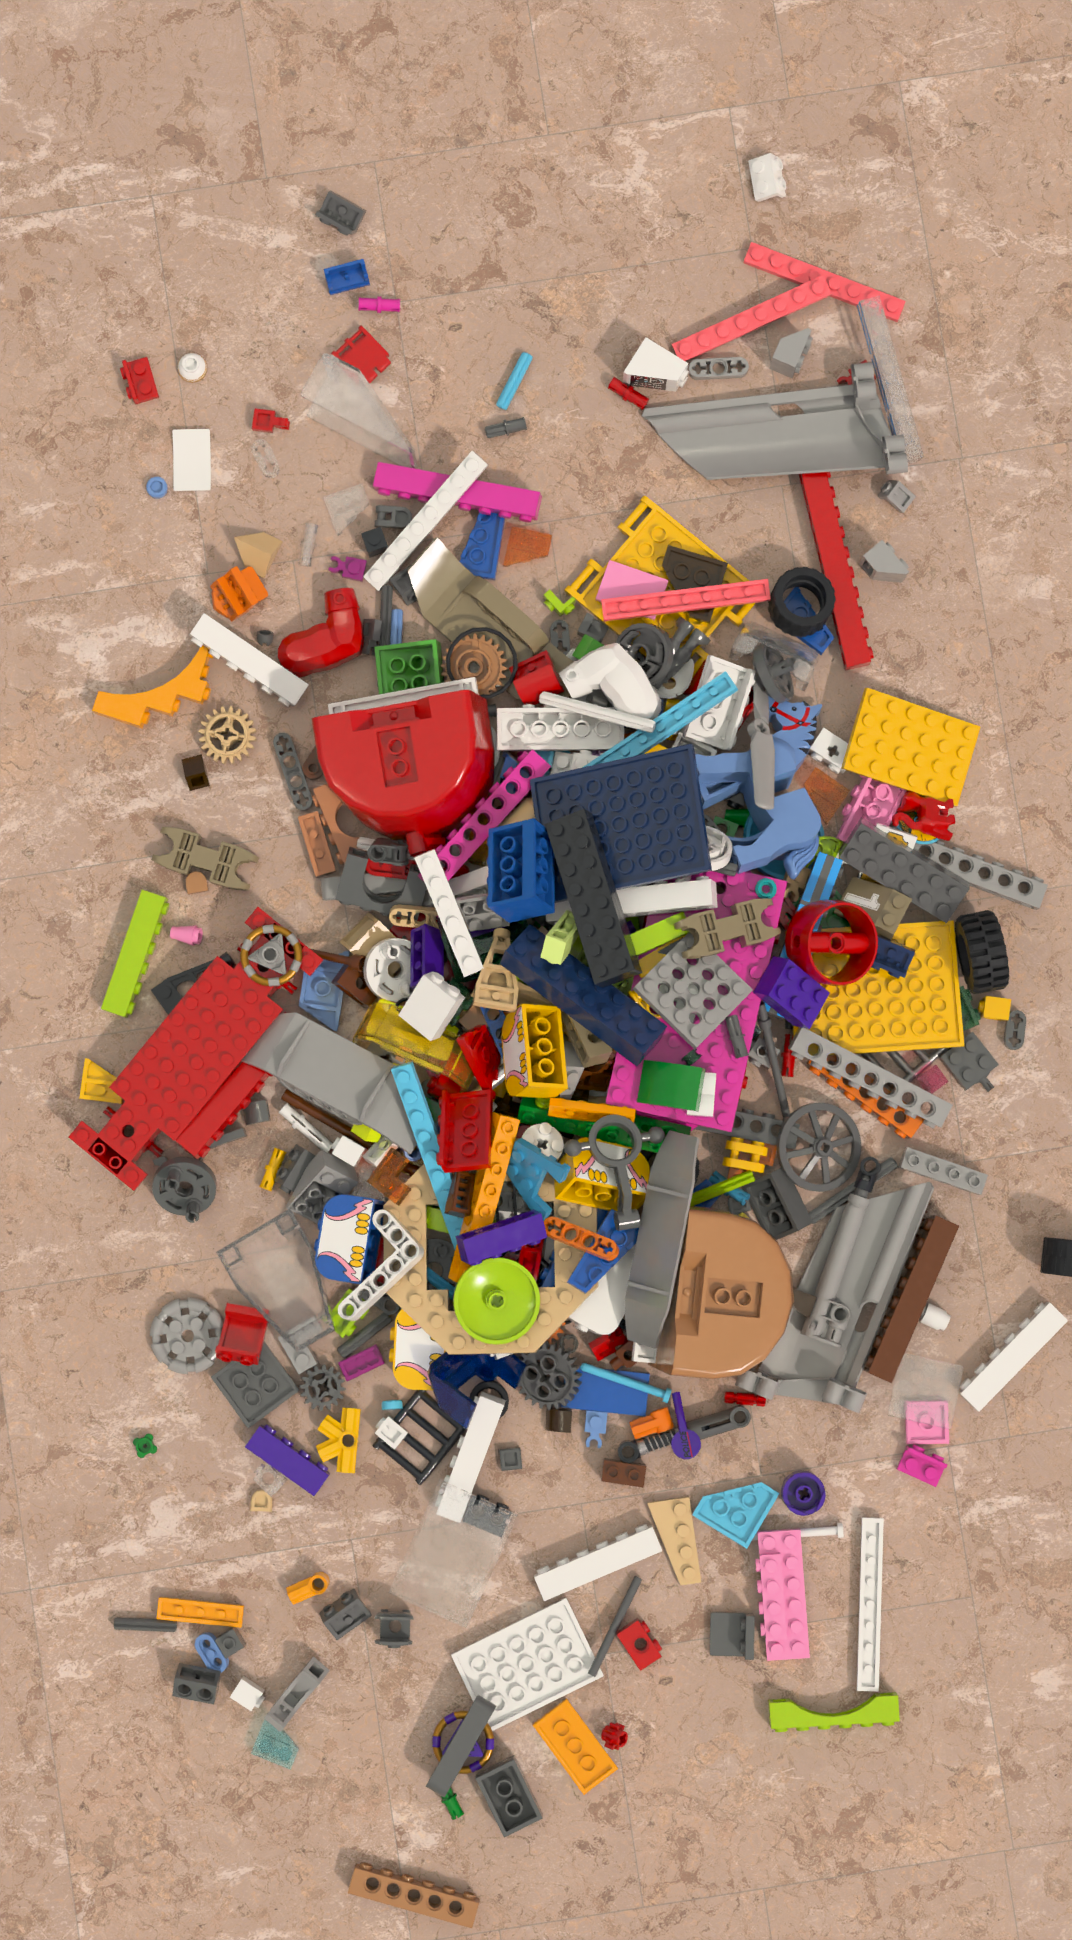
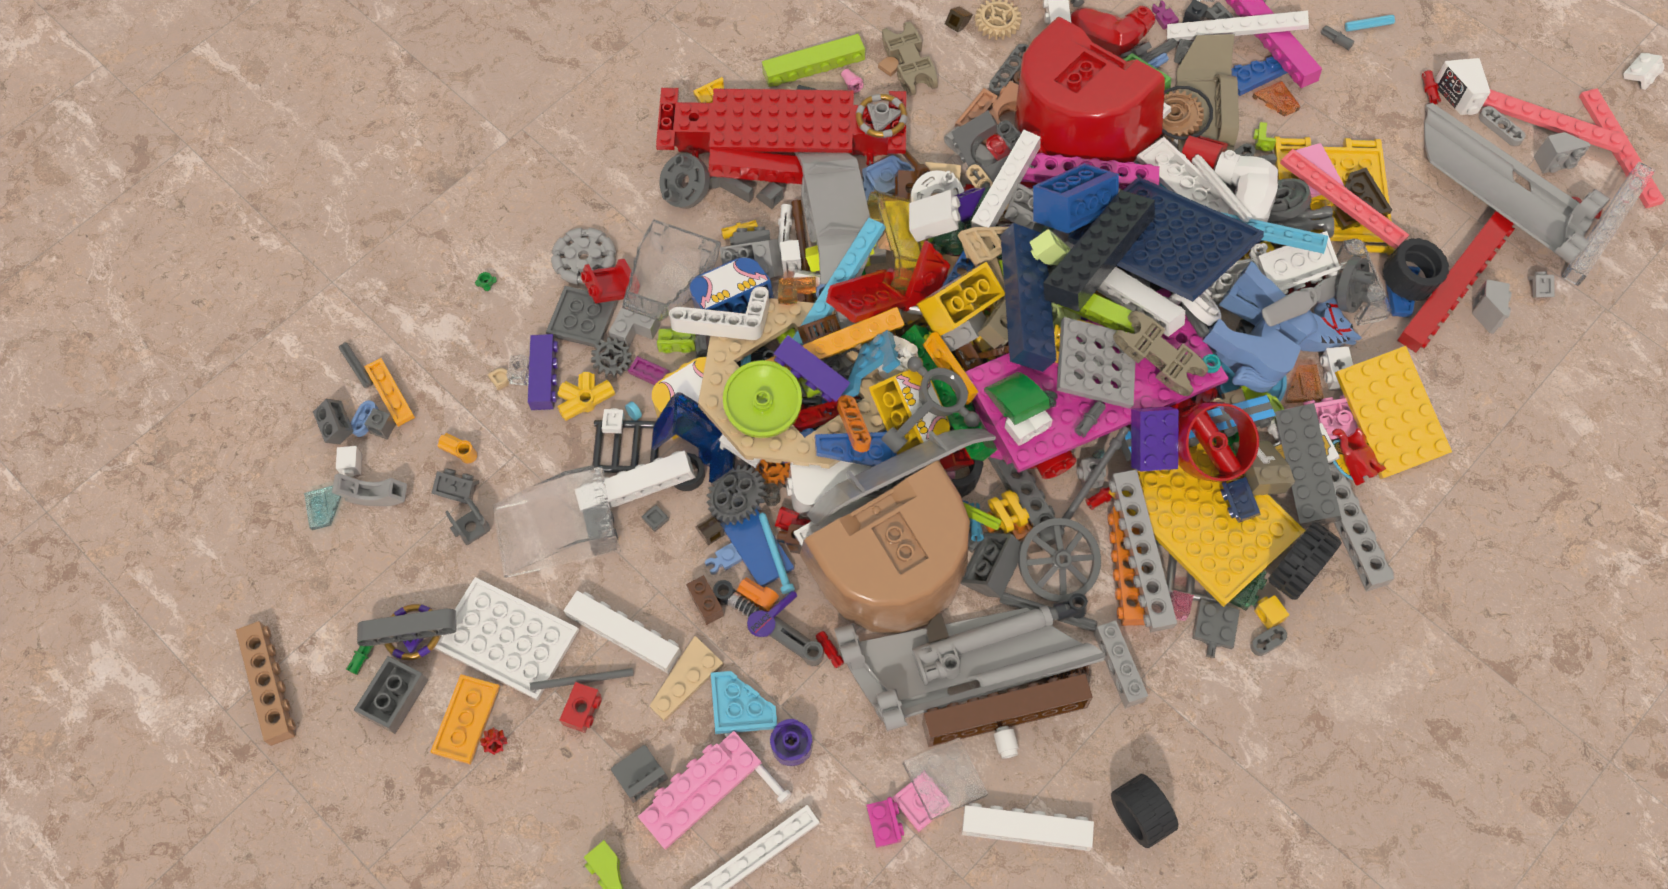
camera: 50 degrees right, 20 degrees down
dark grey axle [337,1312,393,1358] -> none

